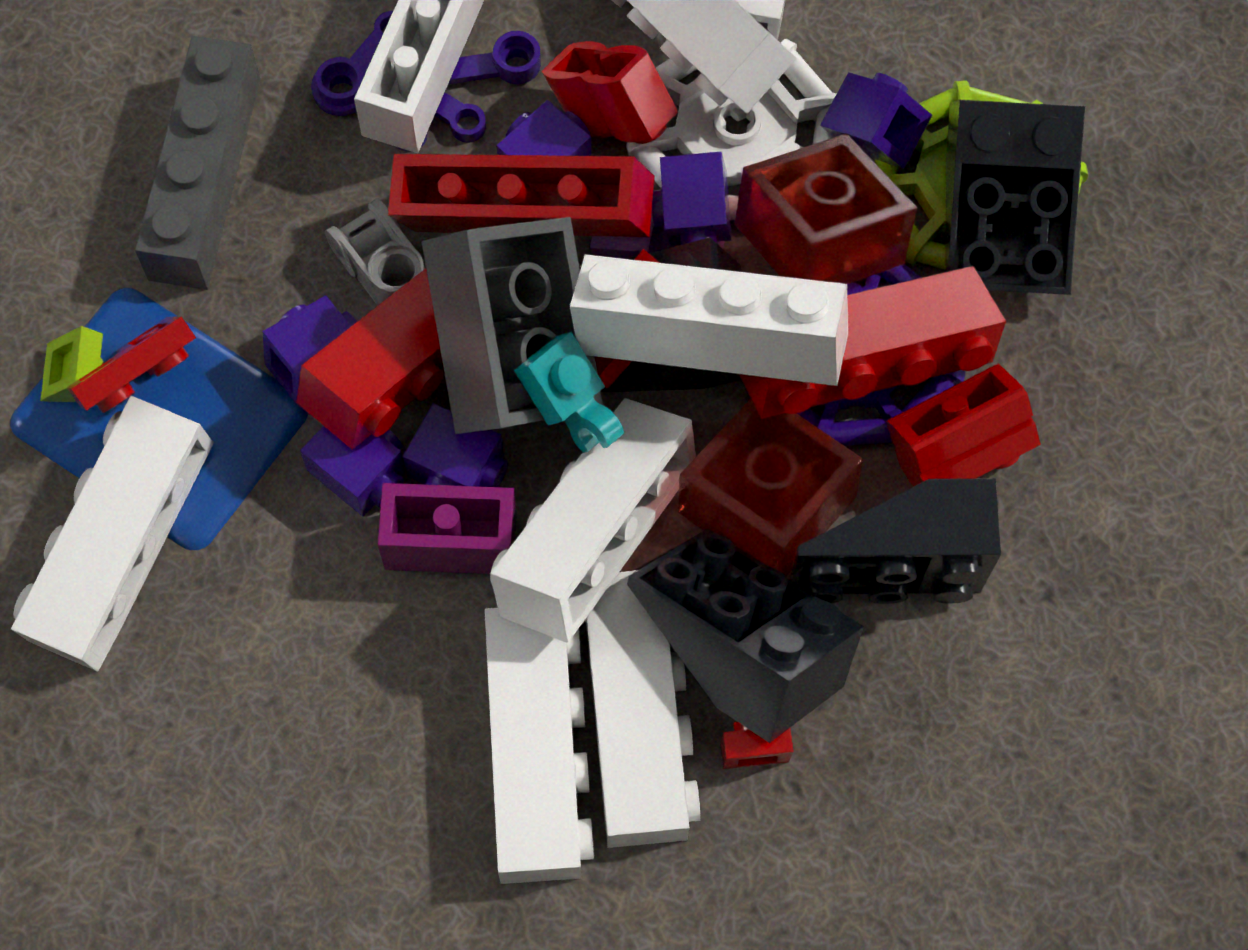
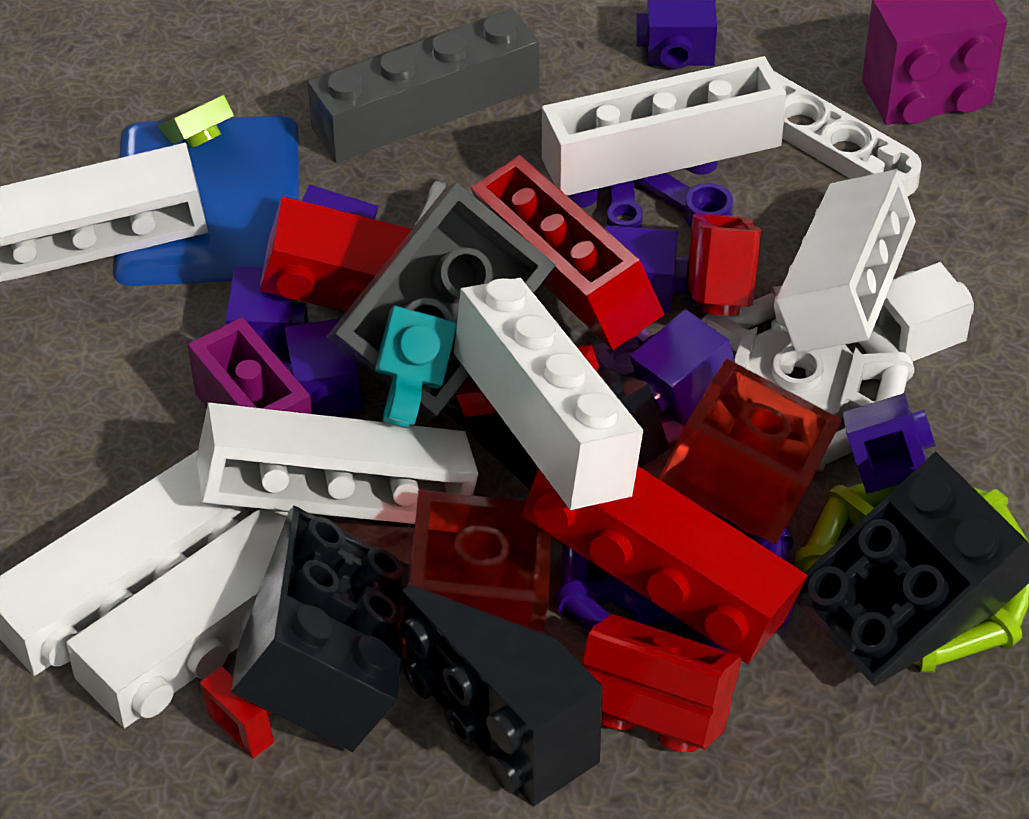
camera: 55 degrees right, 20 degrees down
red plate [67,316,196,413] -> none

